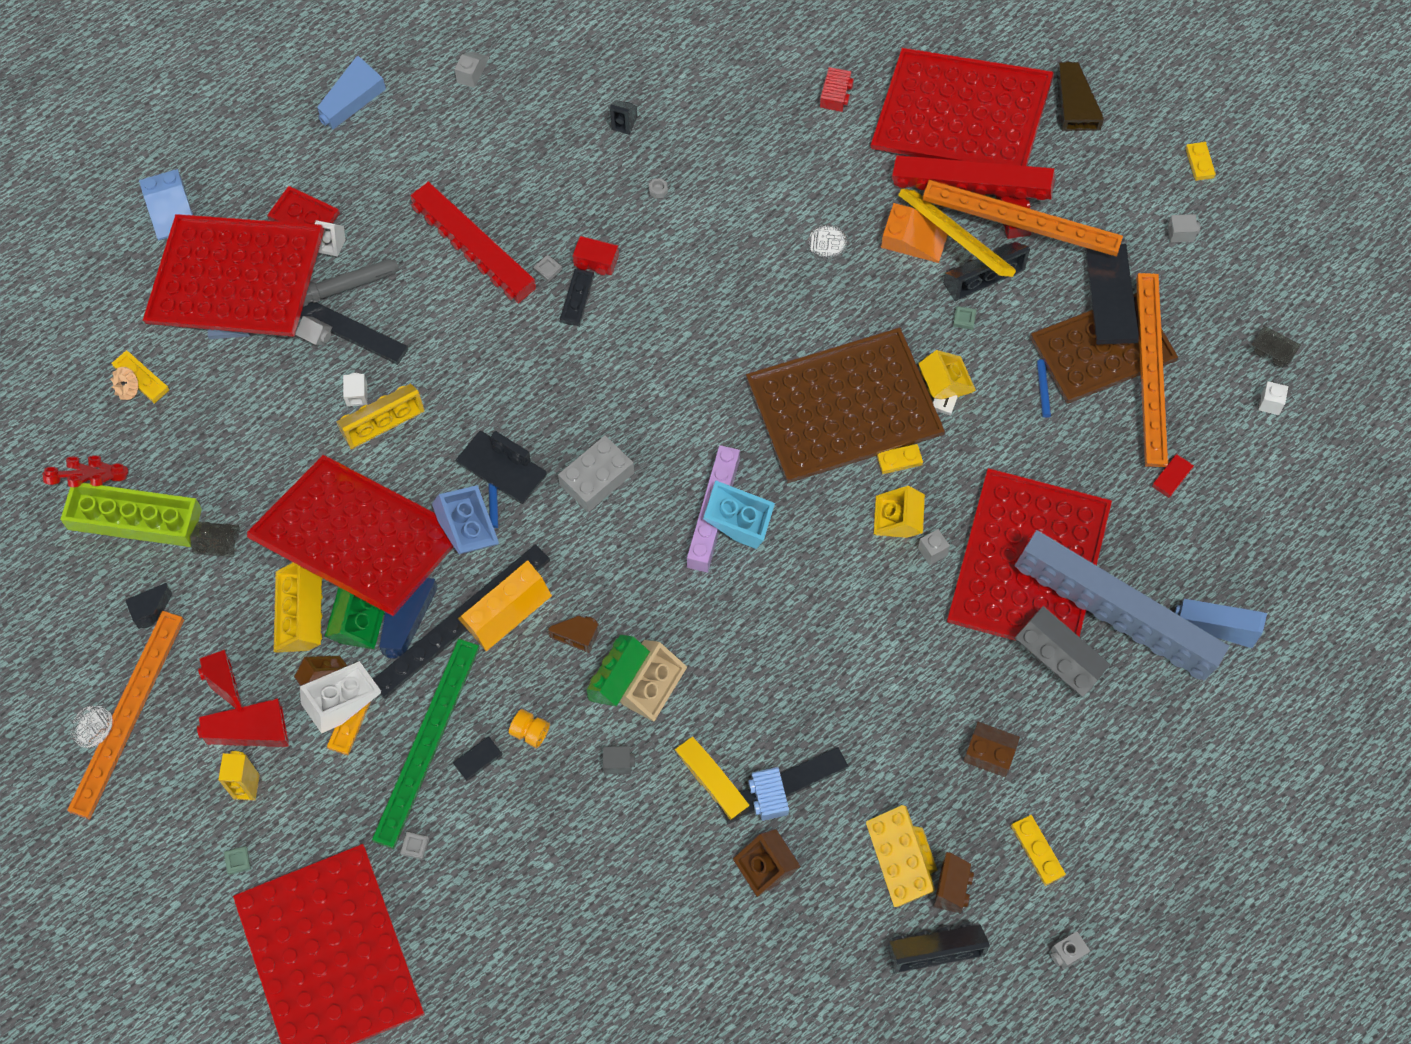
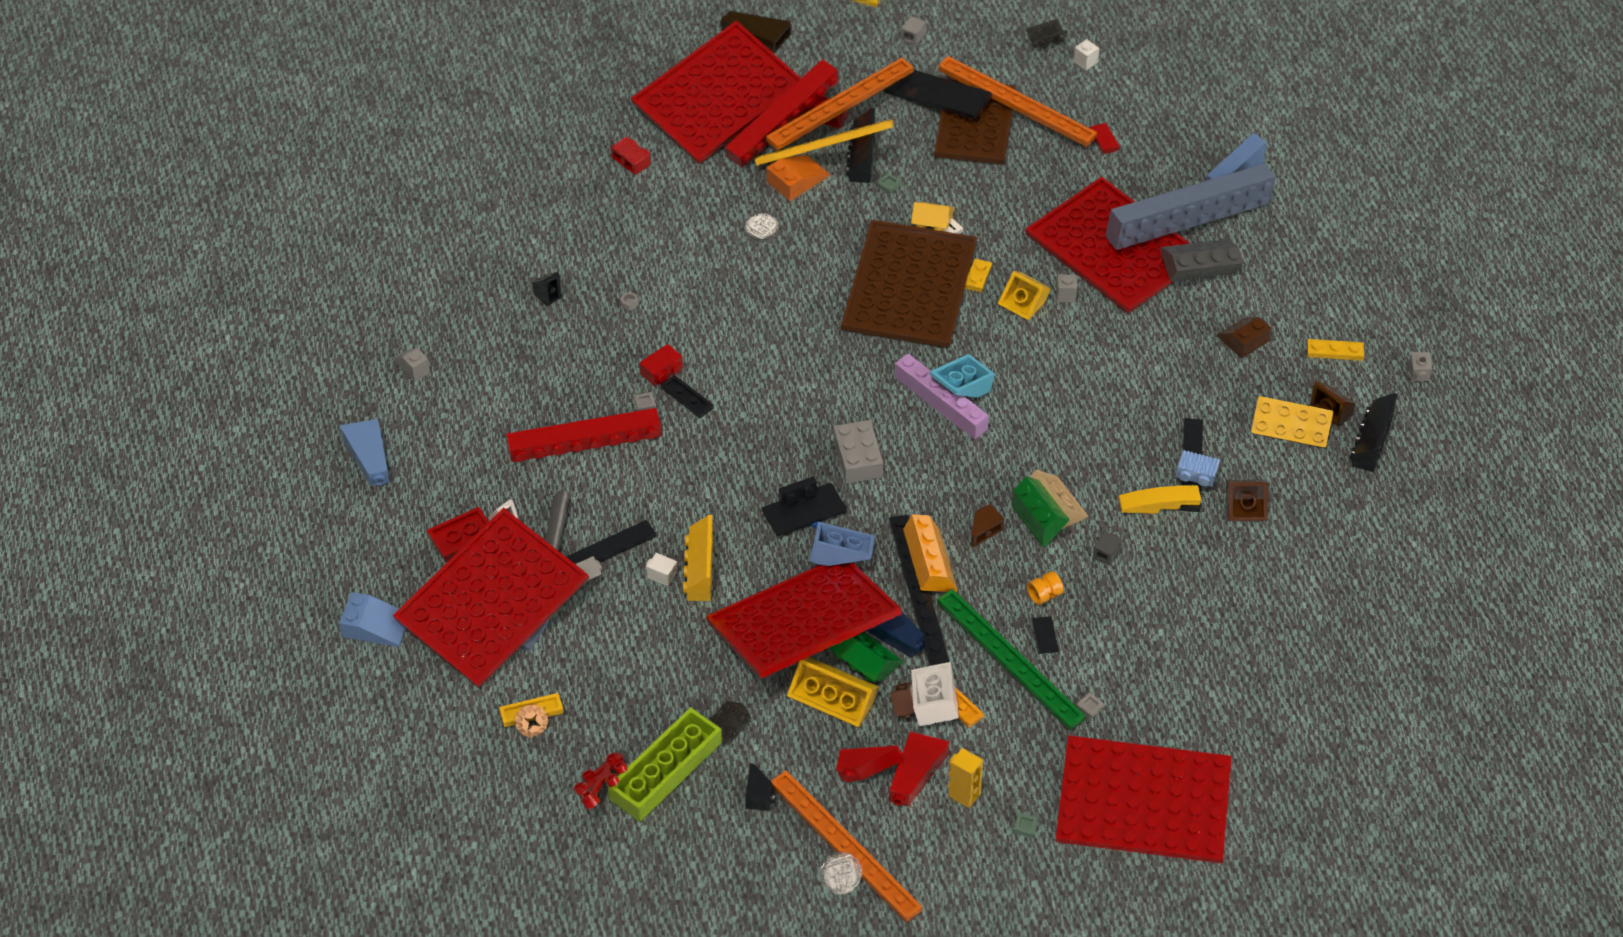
camera: 60 degrees left, 15 degrees down
blue bar [1037,359,1051,418] -> none

